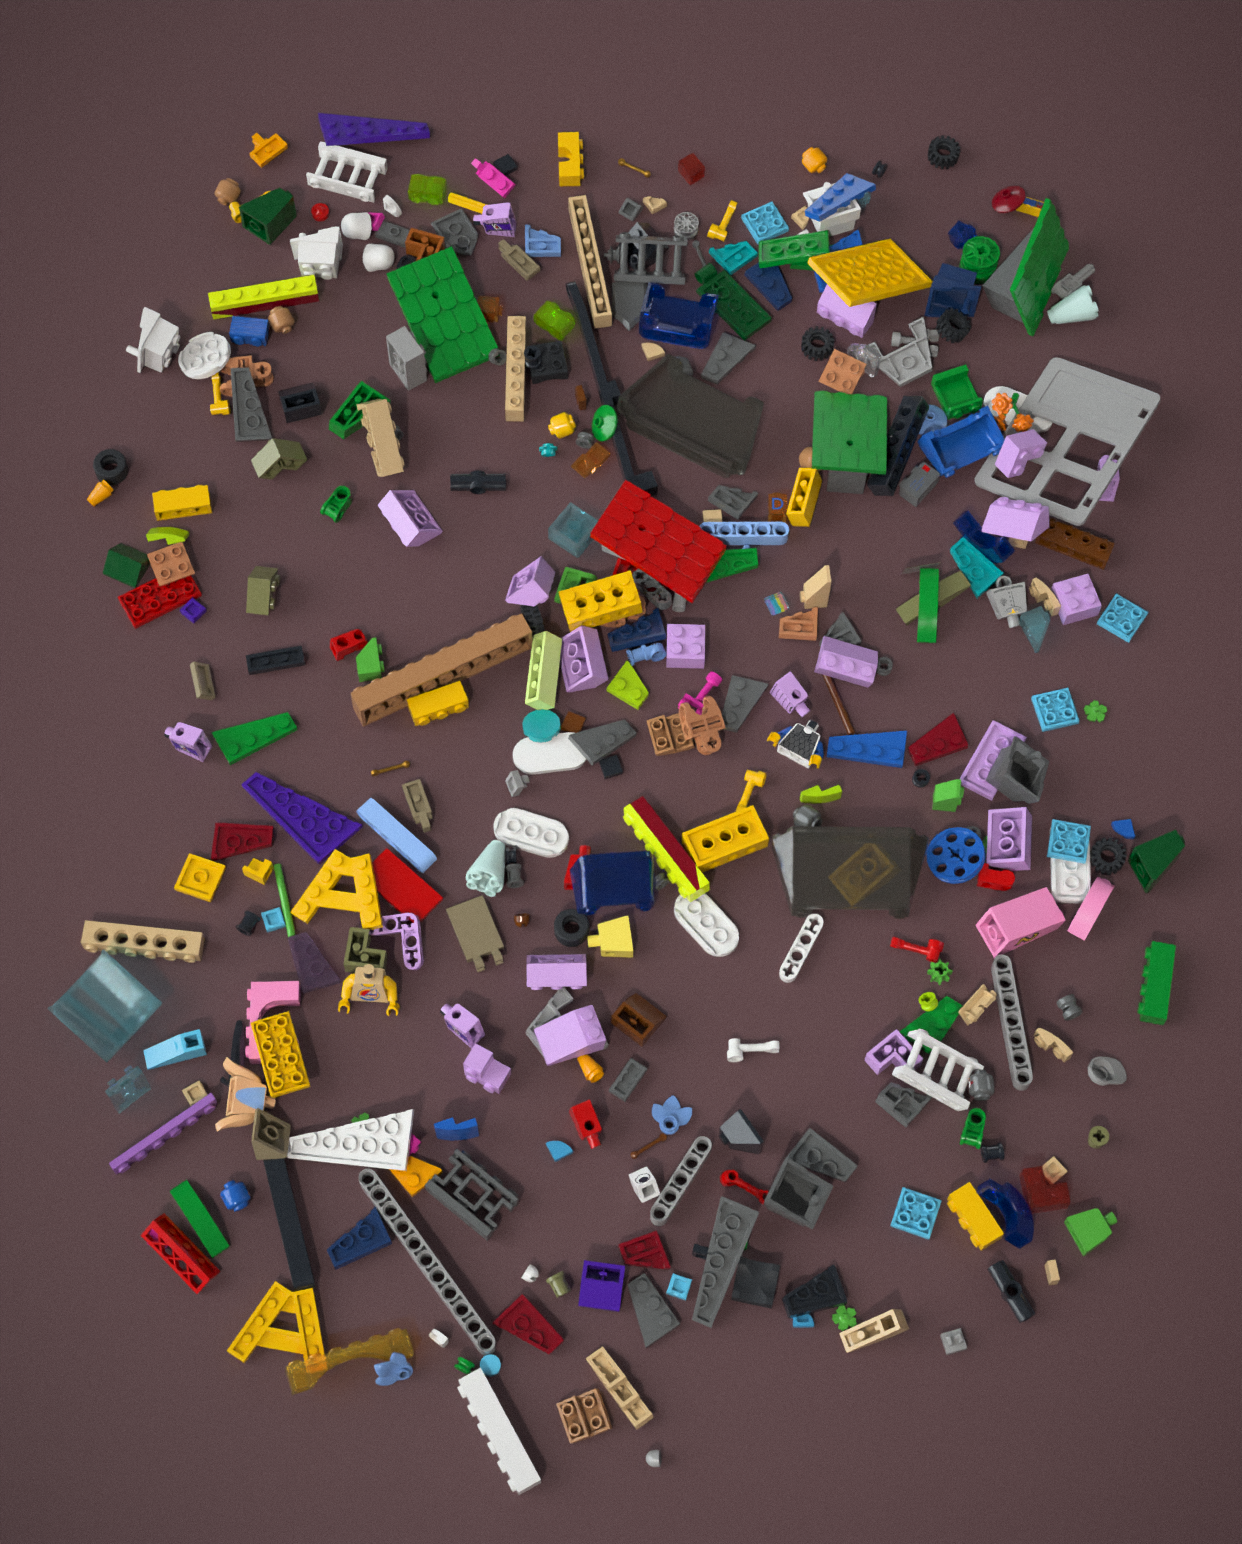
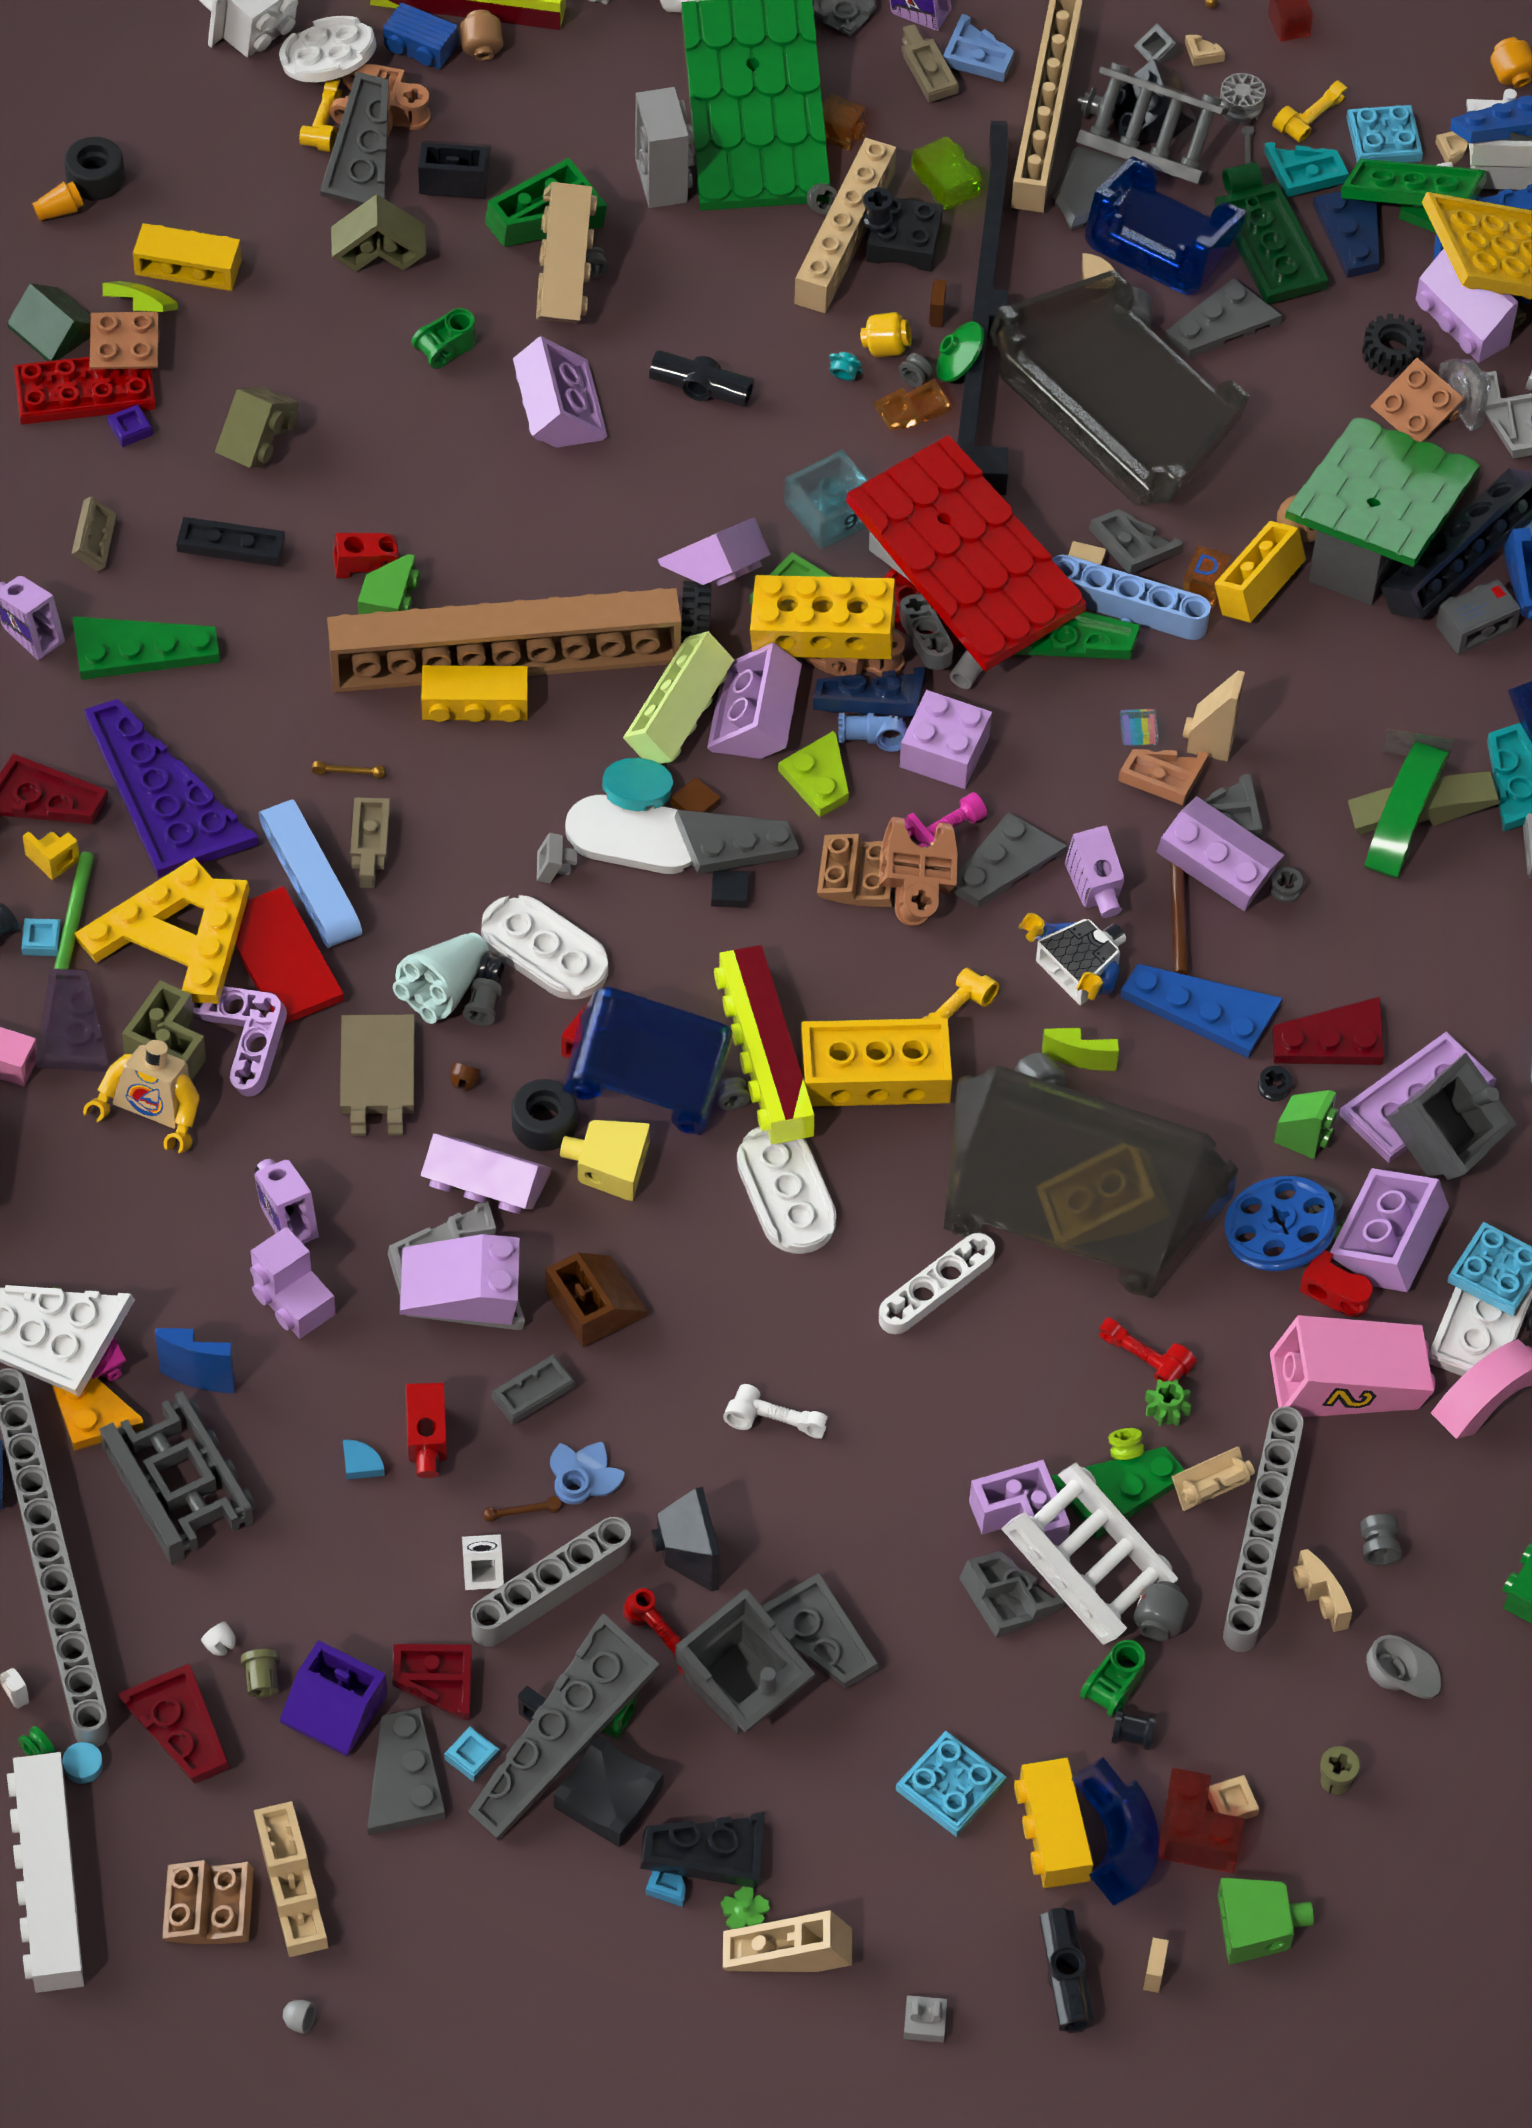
camera: 20 degrees right, 10 degrees down
light orange cone [577,1054,604,1083] -> none

